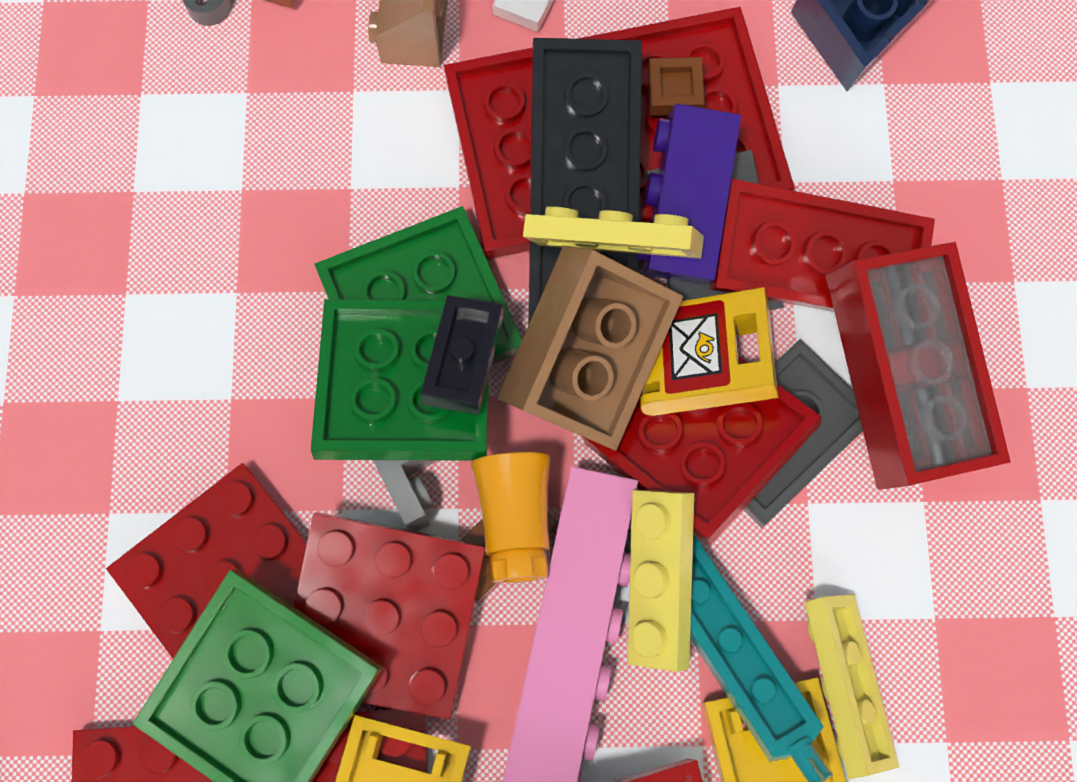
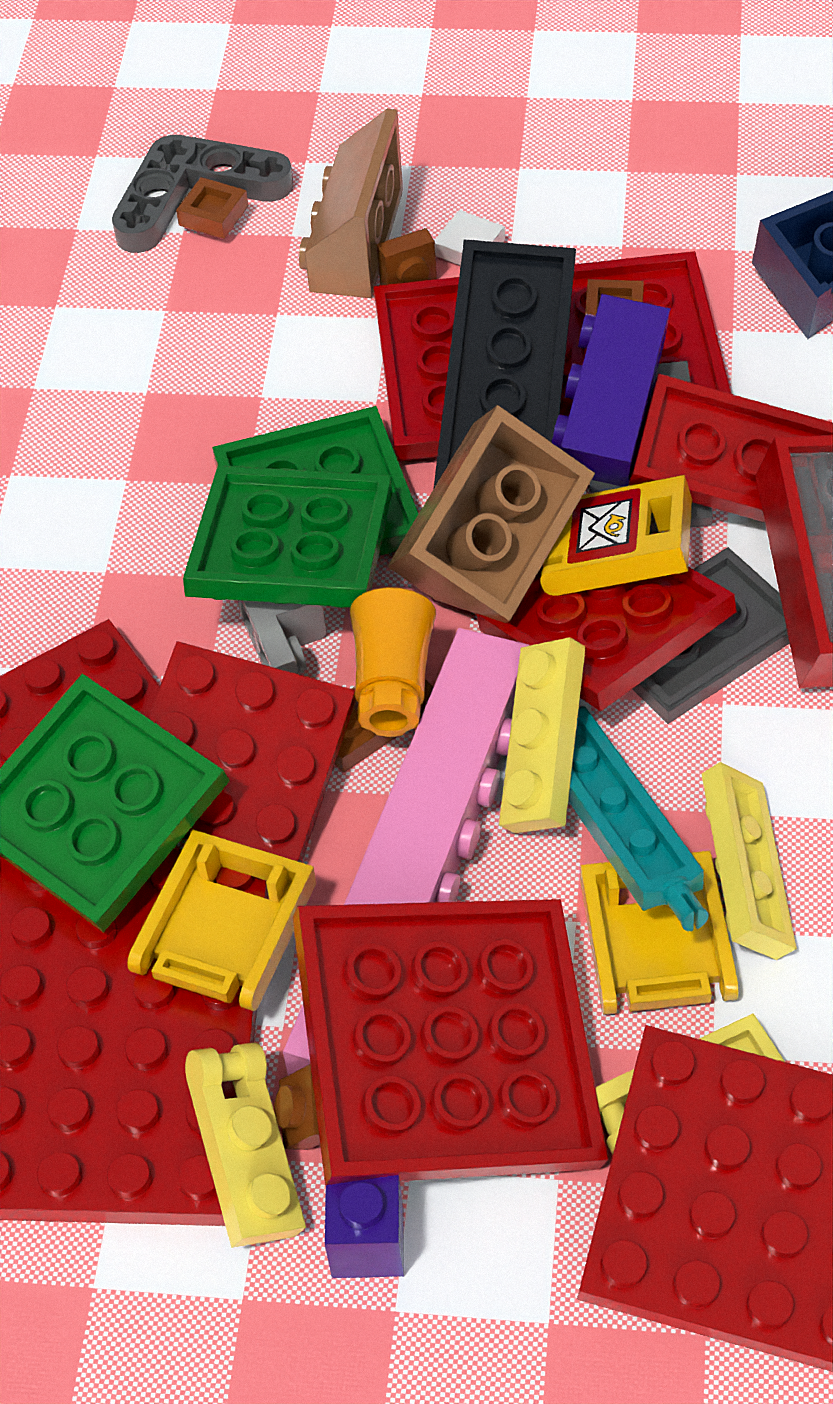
camera: 10 degrees right, 20 degrees down
black plate [420,295,503,415] -> none
light yellow plate [523,207,704,259] -> none
none -> dark orange plate [377,228,437,285]

